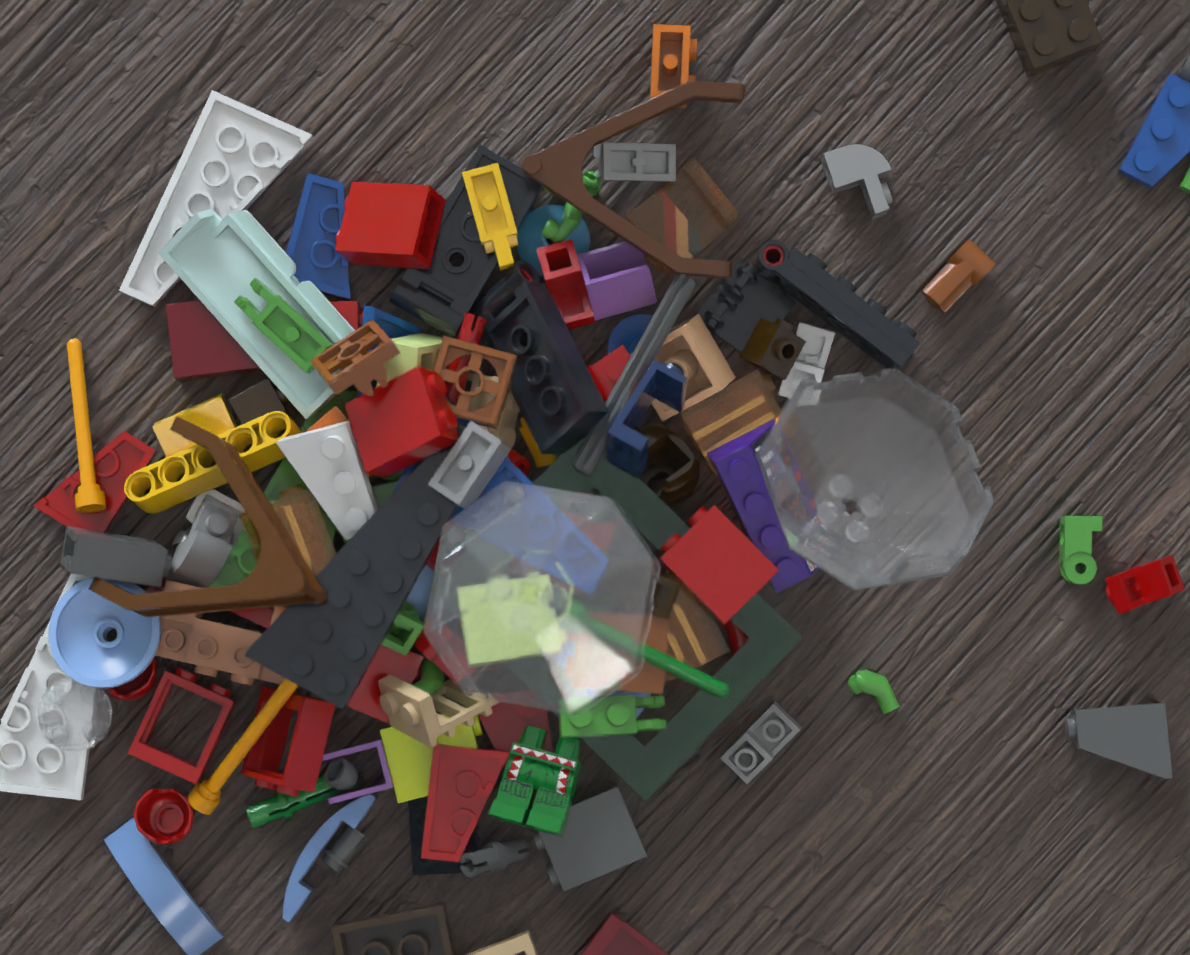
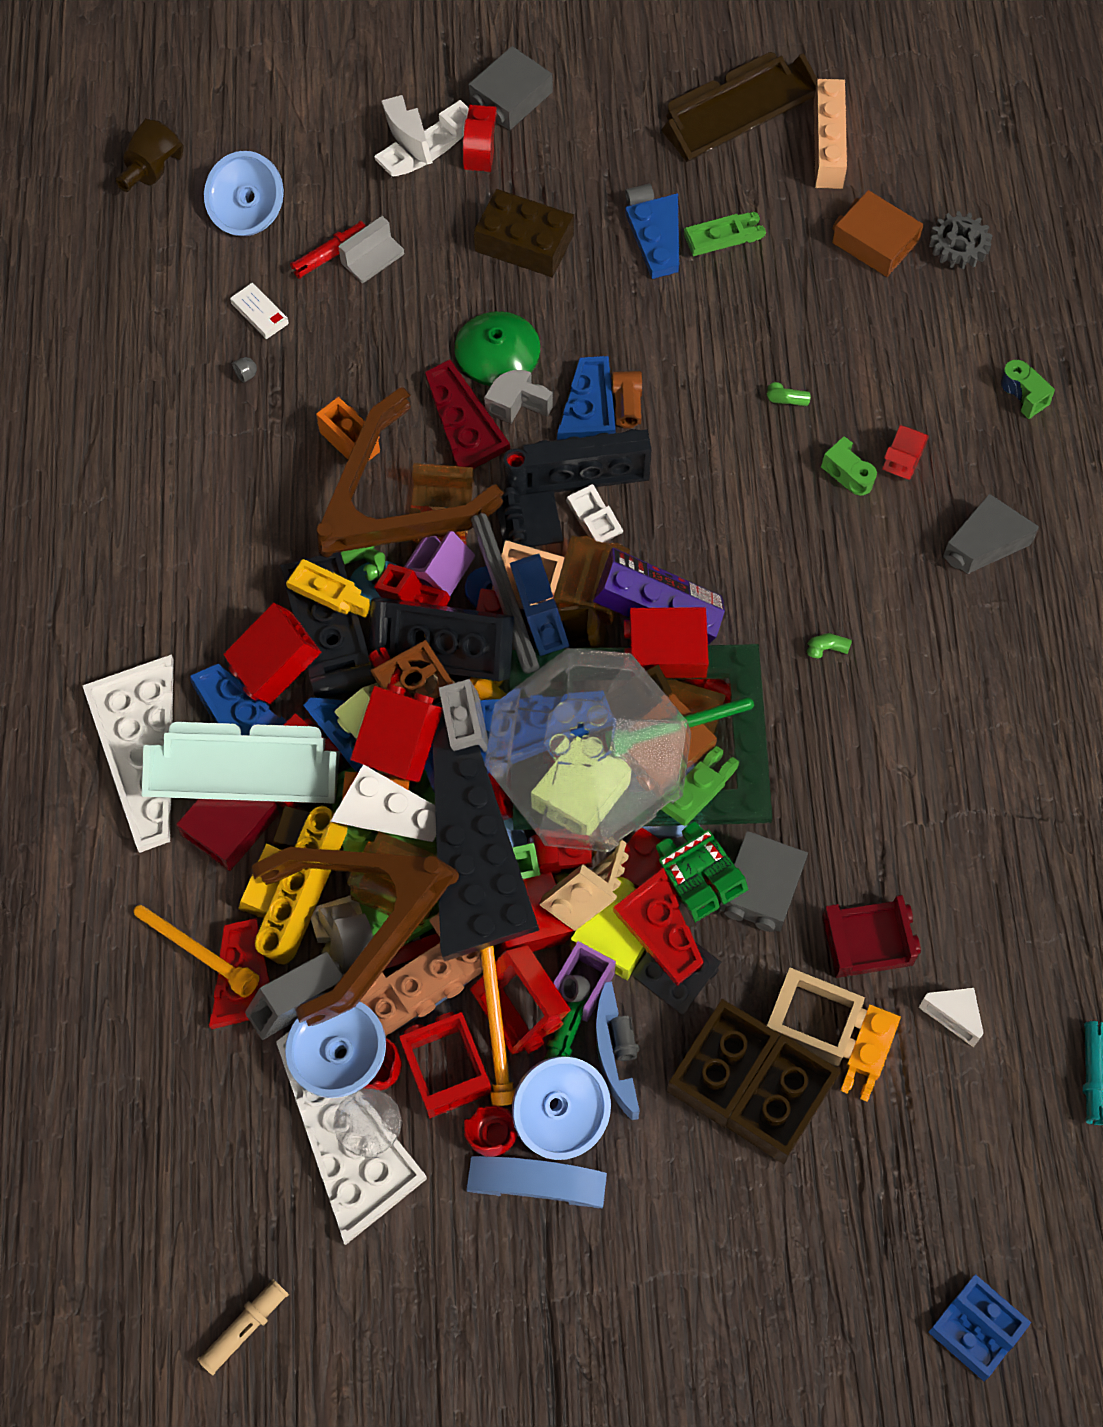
camera: 45 degrees left, 20 degrees down
bright green hinge [234,278,333,374] -> none
dark orange piece [310,320,400,396] -> none
dark grey pin [460,837,530,877] -> none
light grey hinge [594,142,676,182] -> none
light grey slope [721,701,802,784] -> none
dark brown brick [739,318,806,380] -> none
clear windscreen [755,368,994,590] -> none
none -> dark red wing [425,359,510,476]
none -> green dish [455,311,540,386]
none -> light blue dish [512,1056,611,1160]
none -> blue wing [557,356,616,440]
none -> bright green arm [767,382,811,406]

